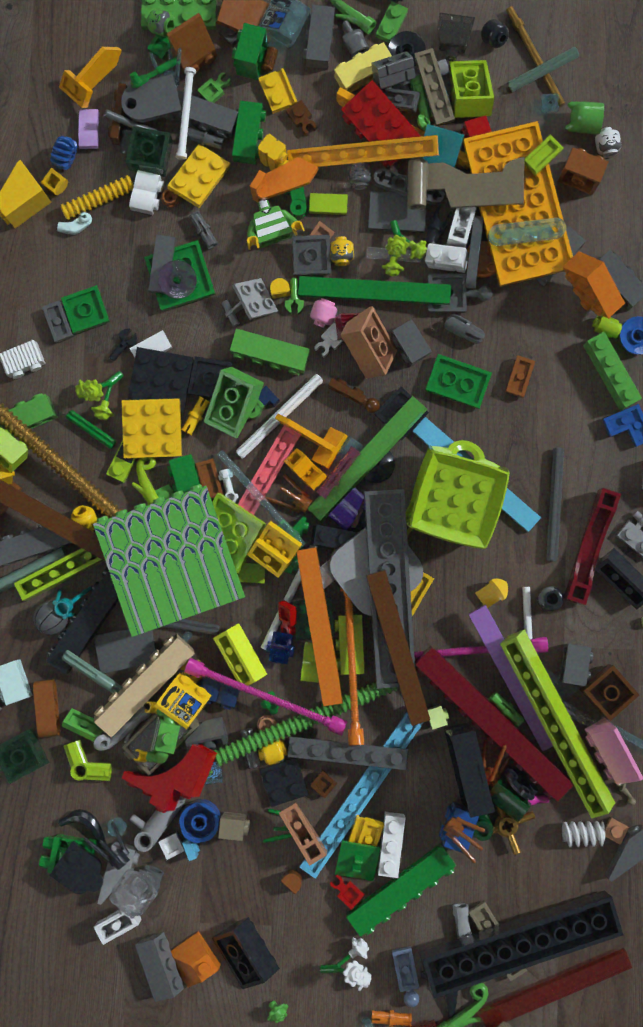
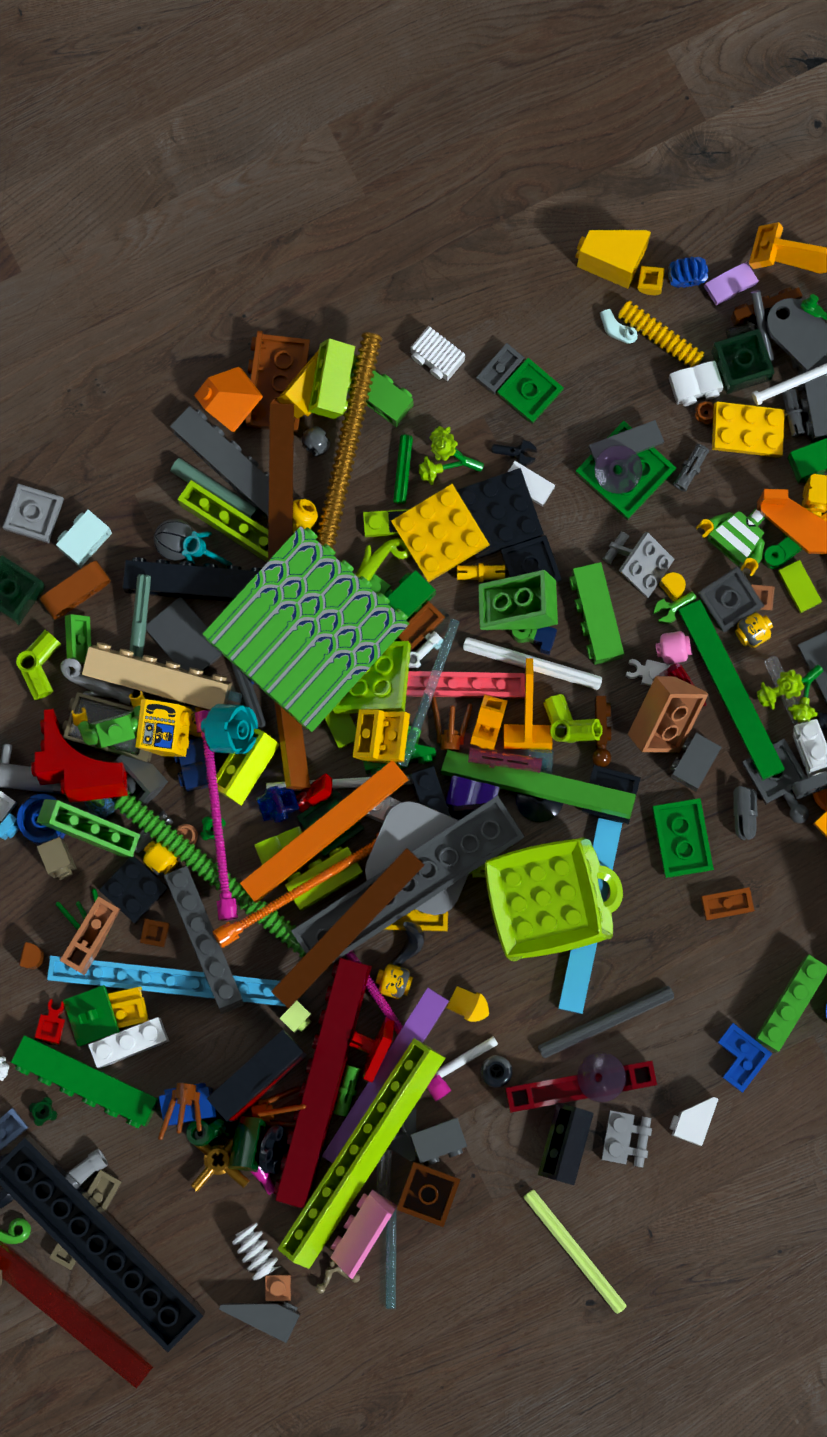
camera: 55 degrees right, 5 degrees down
none -> dark green plate [29,1097,58,1126]
none -> bright green brick [37,799,140,857]
none -> teal brick [201,704,258,754]
none -> dark orange tile [274,701,310,790]
none -> dark grey piece [301,426,331,456]
none -> red tile [349,1018,395,1082]
none -> yellow head [375,964,413,999]
none -> black piece [391,921,425,966]
none -> lime piece [543,694,602,743]
none -> clear purple dish [577,1052,626,1102]

